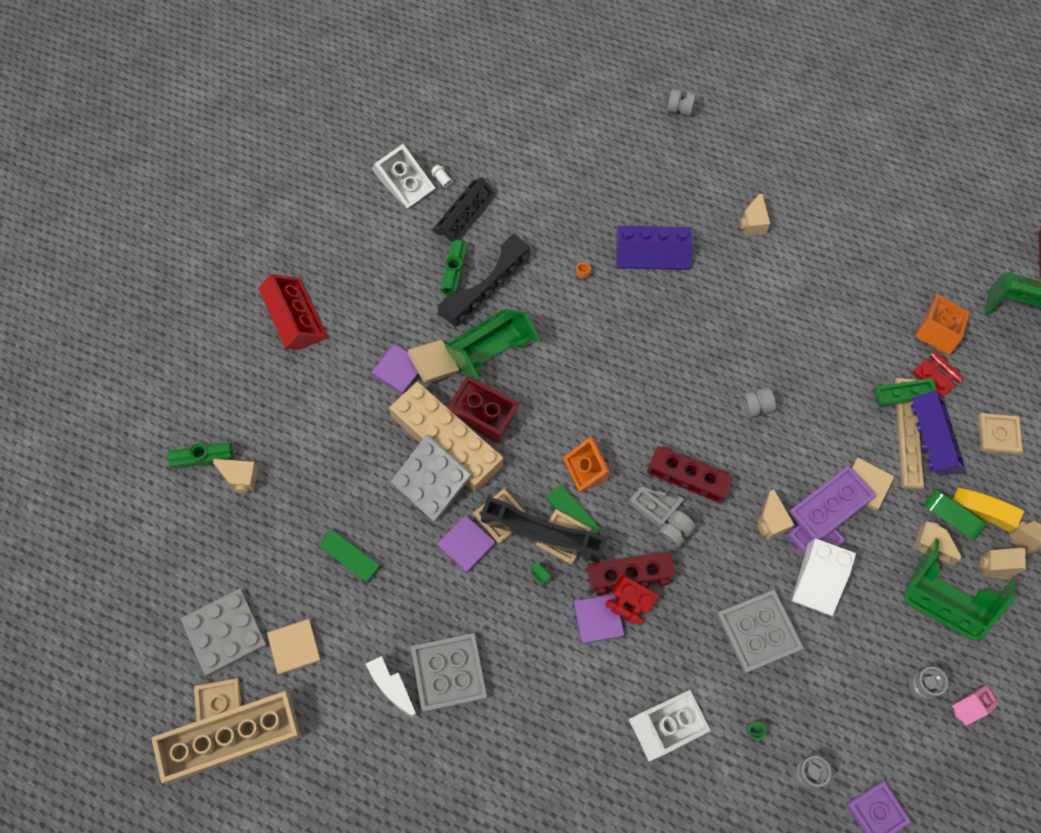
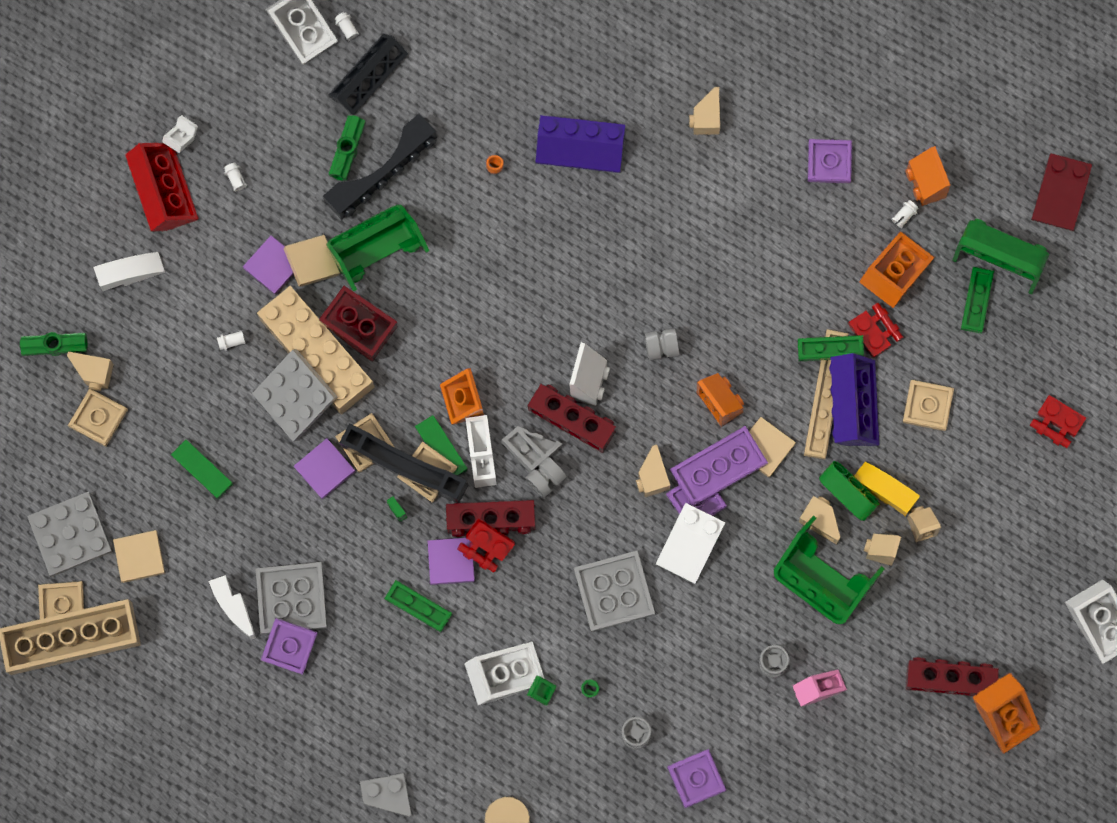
camera: 15 degrees right, 10 degrees up
none -> tan tile [68,389,128,447]
none -> white slope [94,252,165,291]
none -> white bracket [162,115,198,153]
none -> white pin [217,330,245,351]
none -> white pin [224,163,247,192]
none -> medium lavender tile [261,618,318,675]
none -> green tile [384,580,452,633]
none -> white slope [465,415,497,488]
none -> green tile [527,675,557,706]
none -> white slope [570,343,610,406]
none -> orange slope [696,373,744,427]
none -> medium lavender tile [808,139,852,183]
none -> white pin [891,200,919,228]
none -> orange slope [905,146,950,206]
none -> green tile [960,267,994,334]

